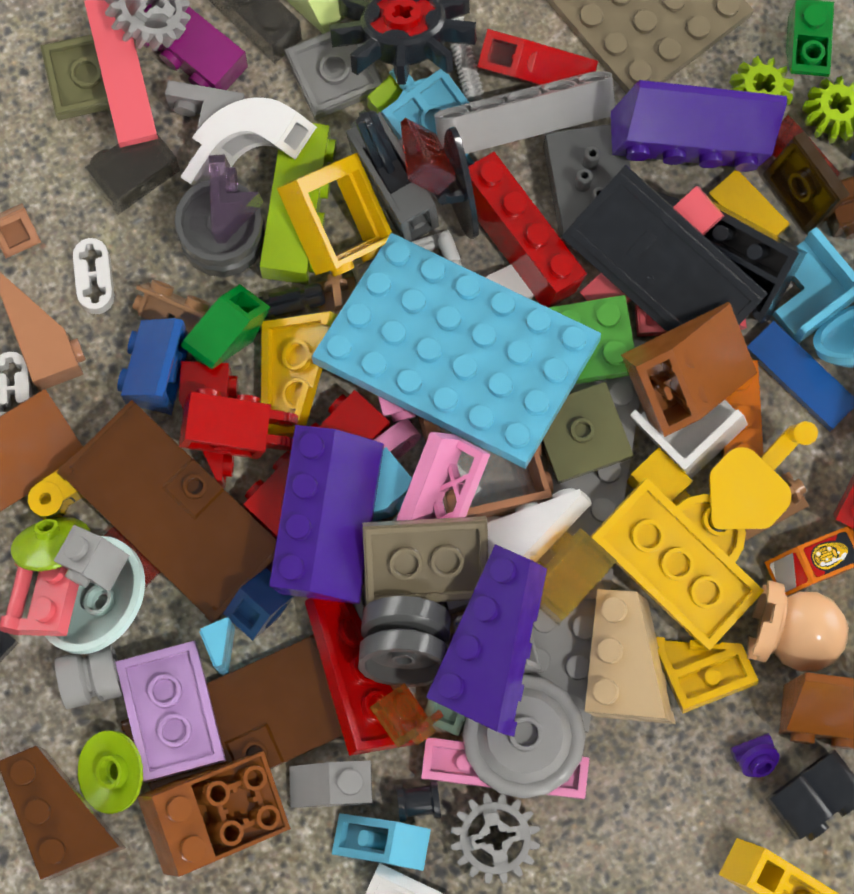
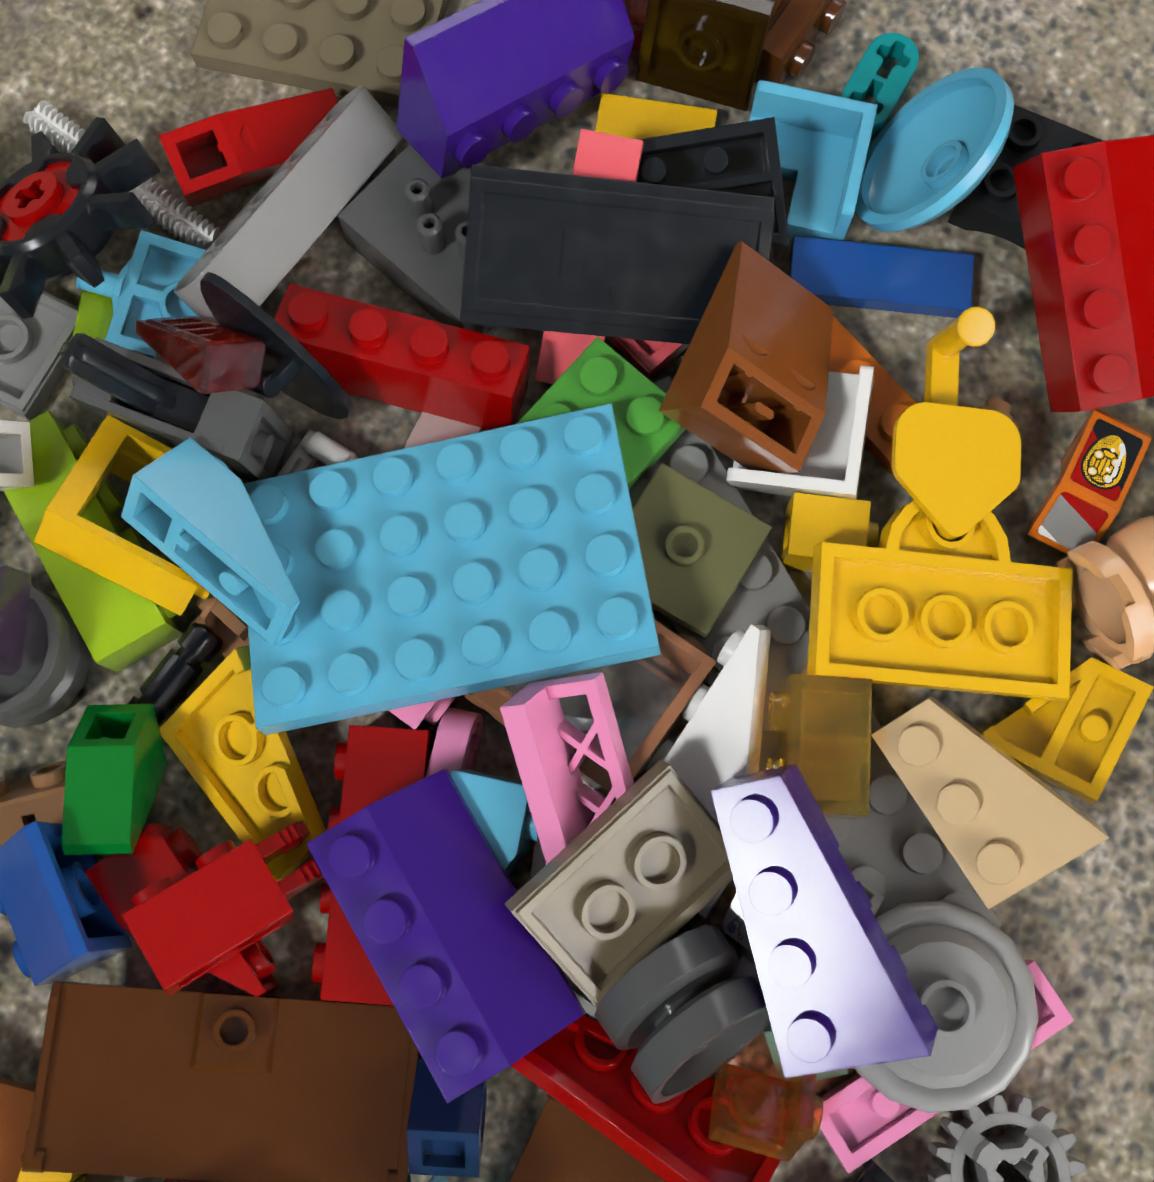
camera: 35 degrees left, 0 degrees up
none -> medium azure slope [121,437,300,647]

